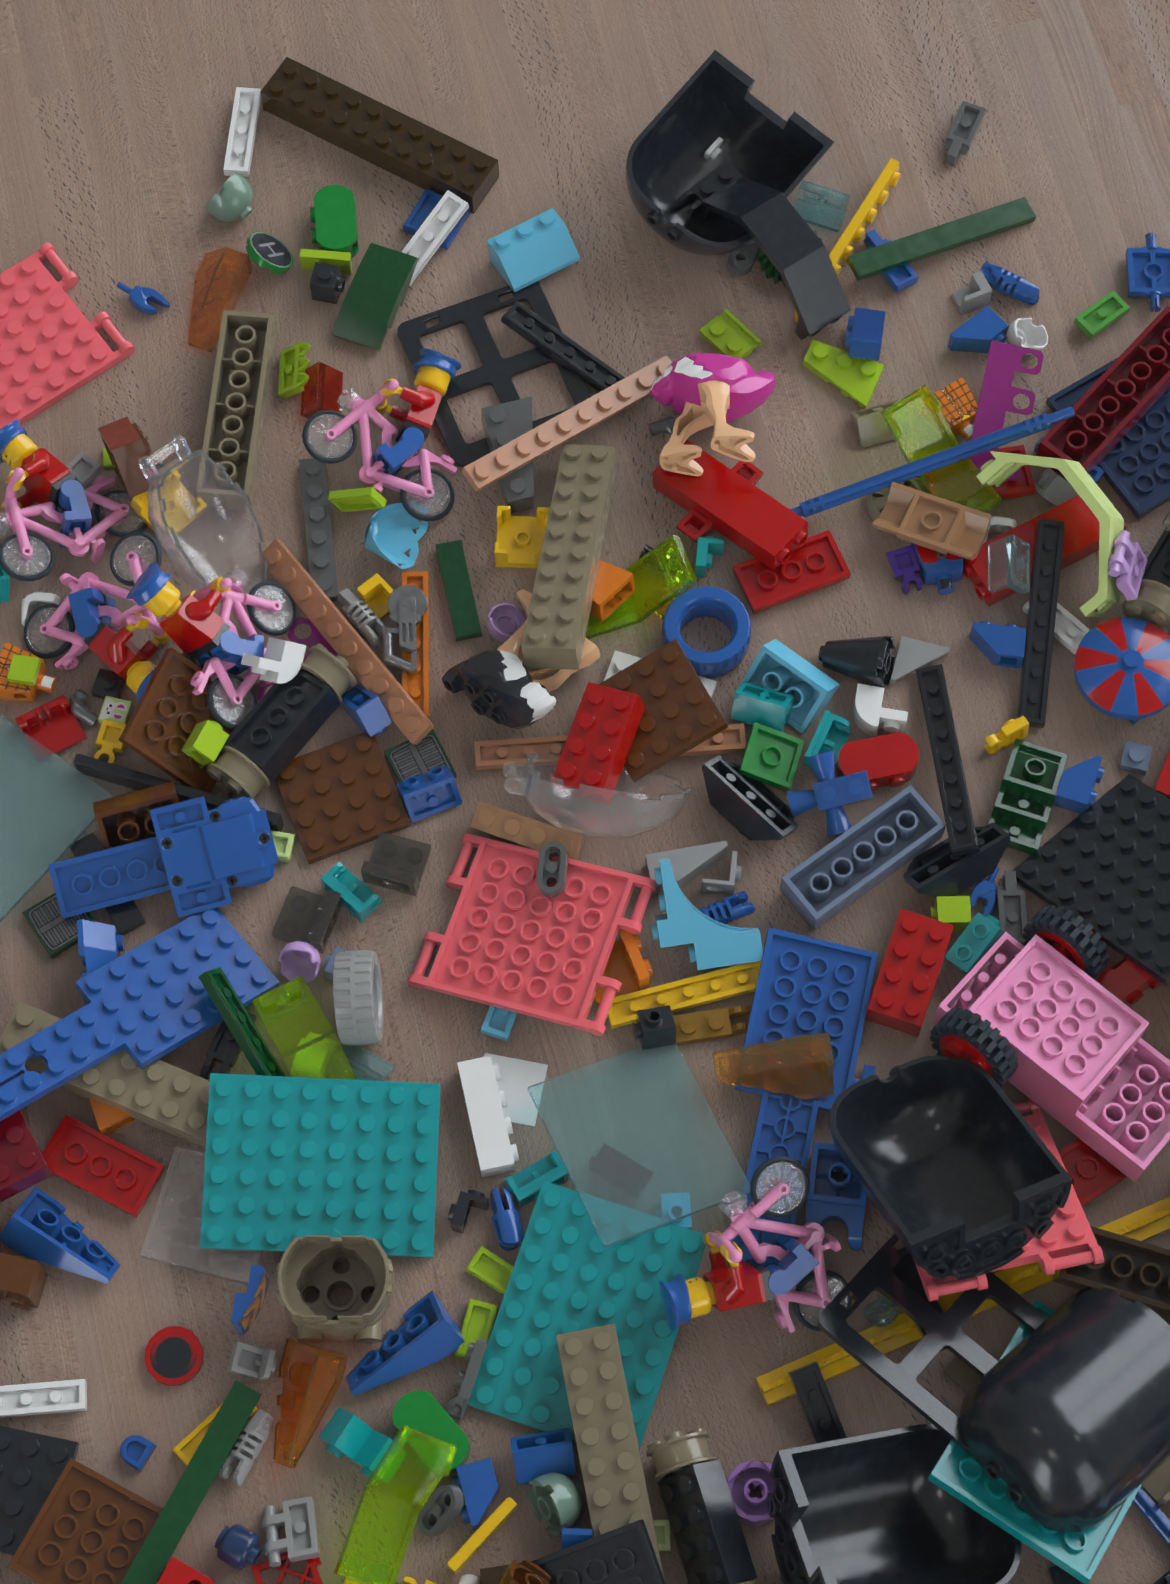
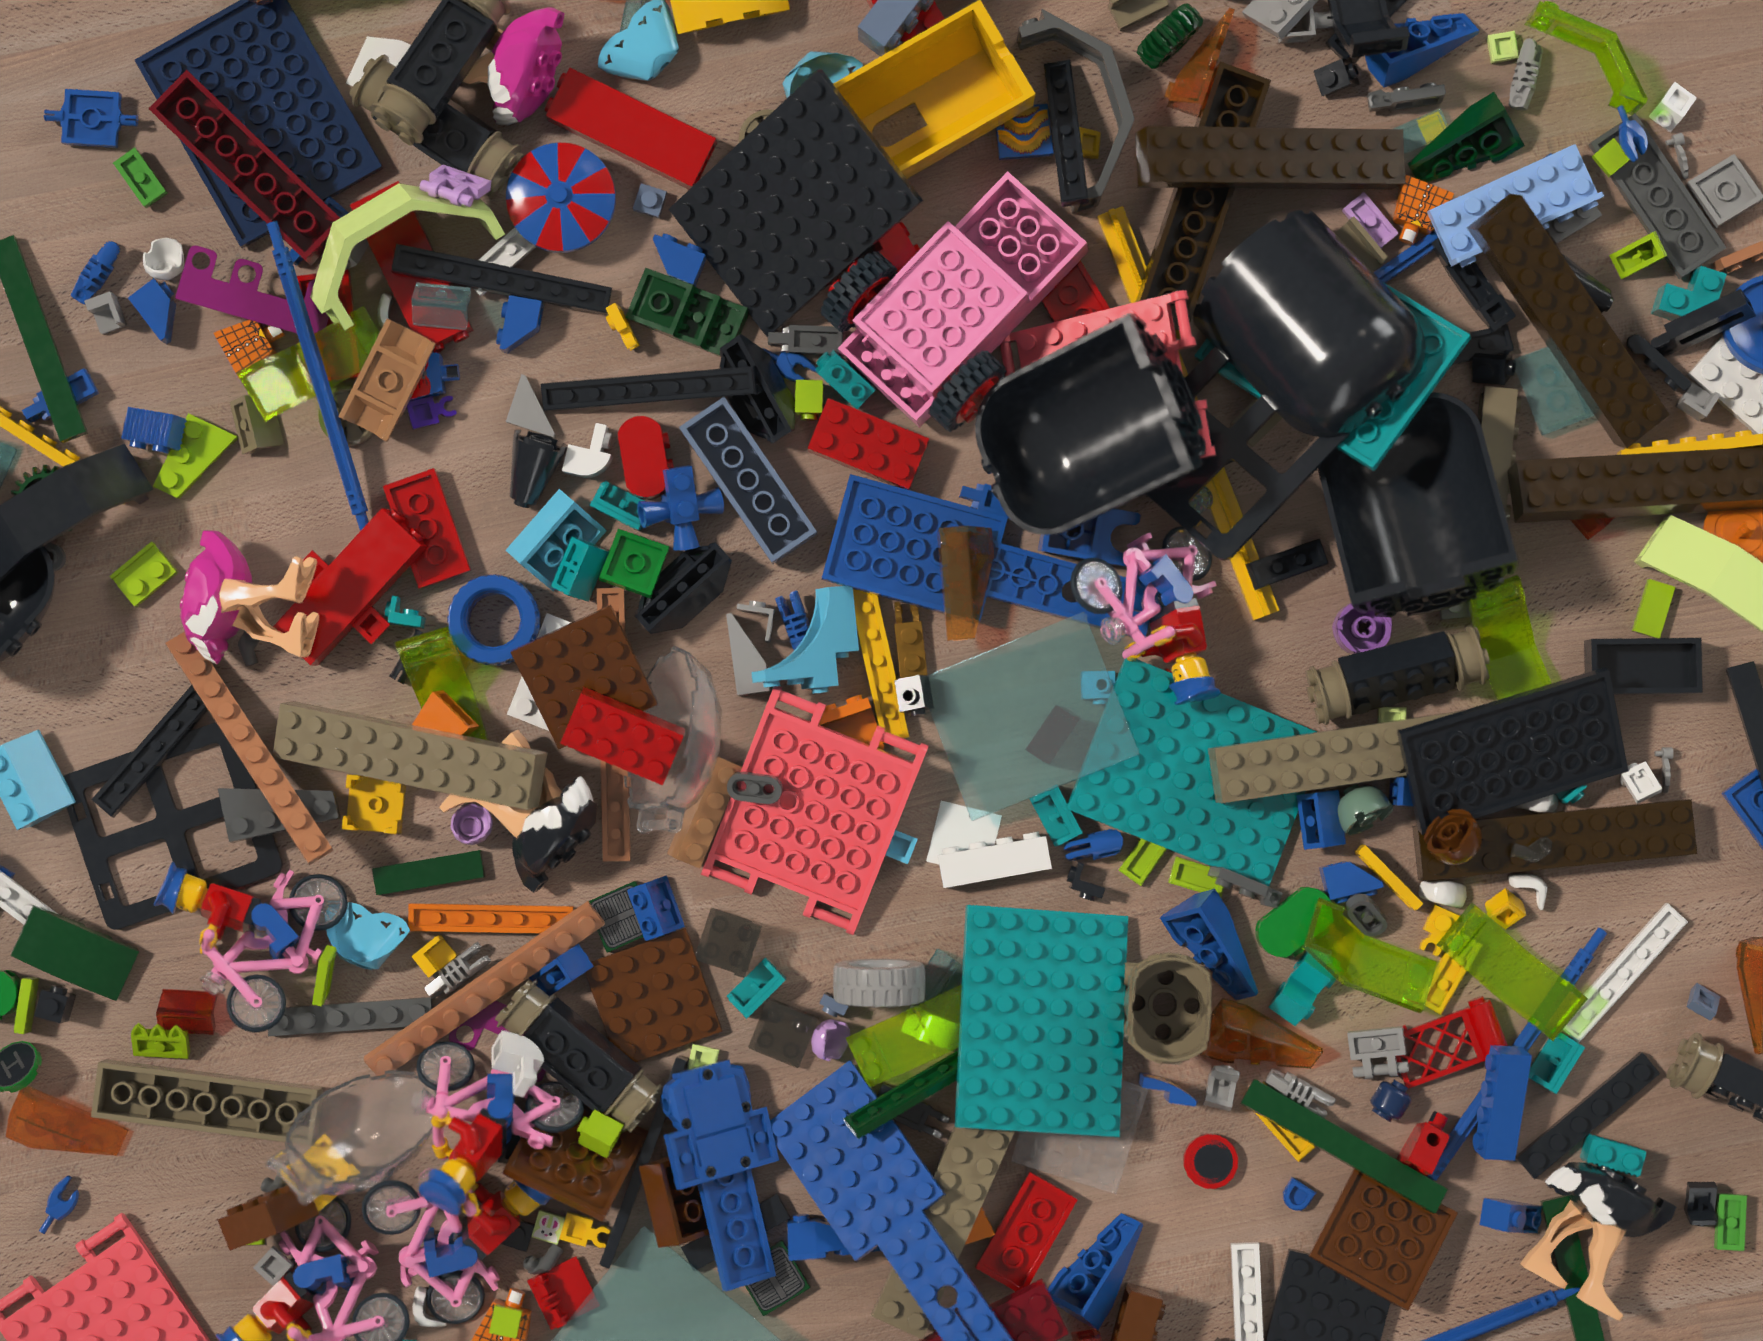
camera: 85 degrees left, 20 degrees up
flat silver piece [383,585,428,673] -> none

